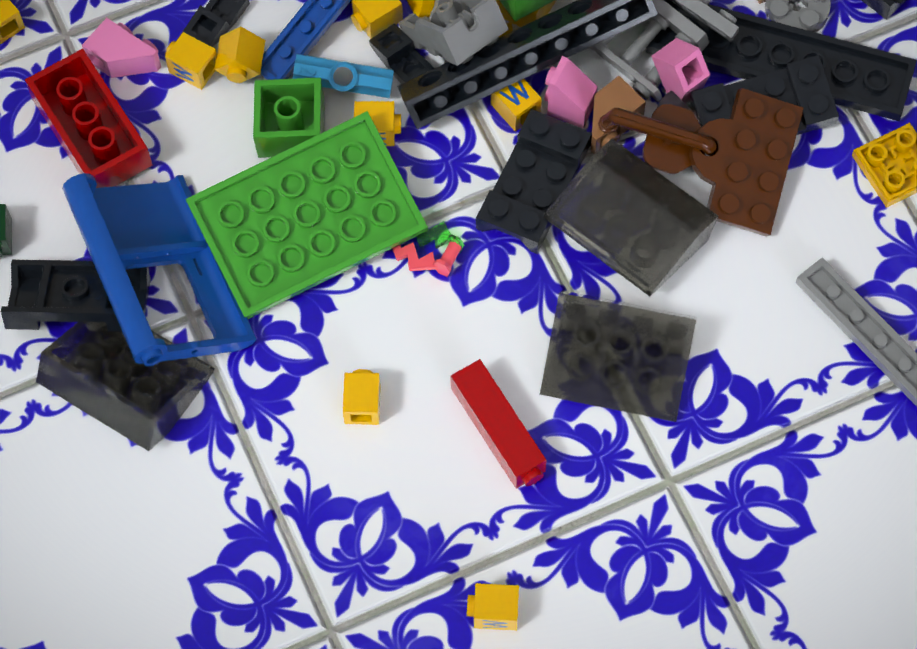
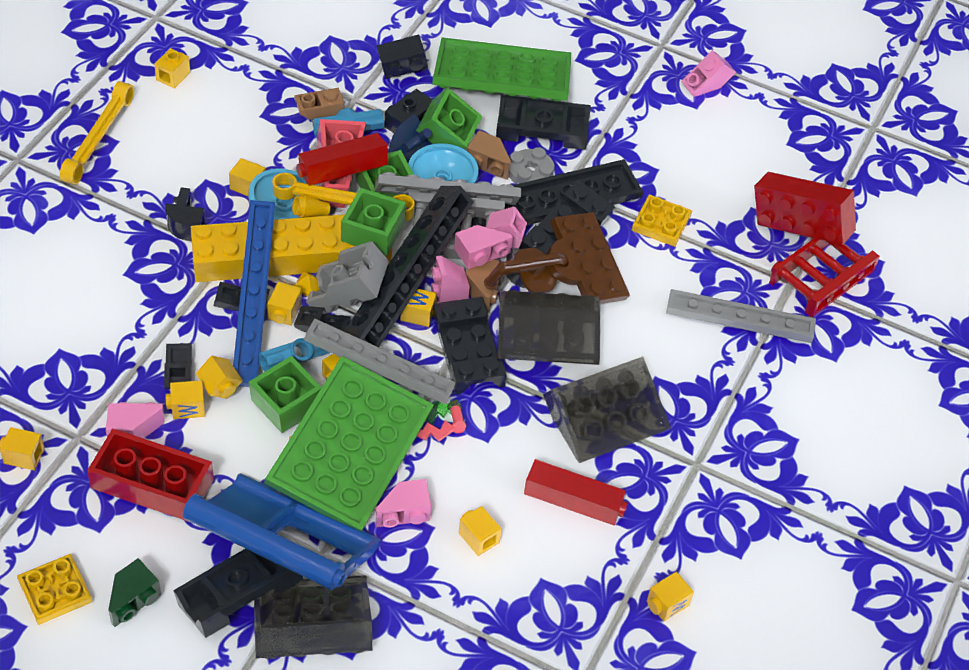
camera: 45 degrees left, 15 degrees down
none -> light grey plate [304,319,456,404]
none -> bright pink slope [376,479,431,528]
none -> bright pink slope [454,225,513,269]

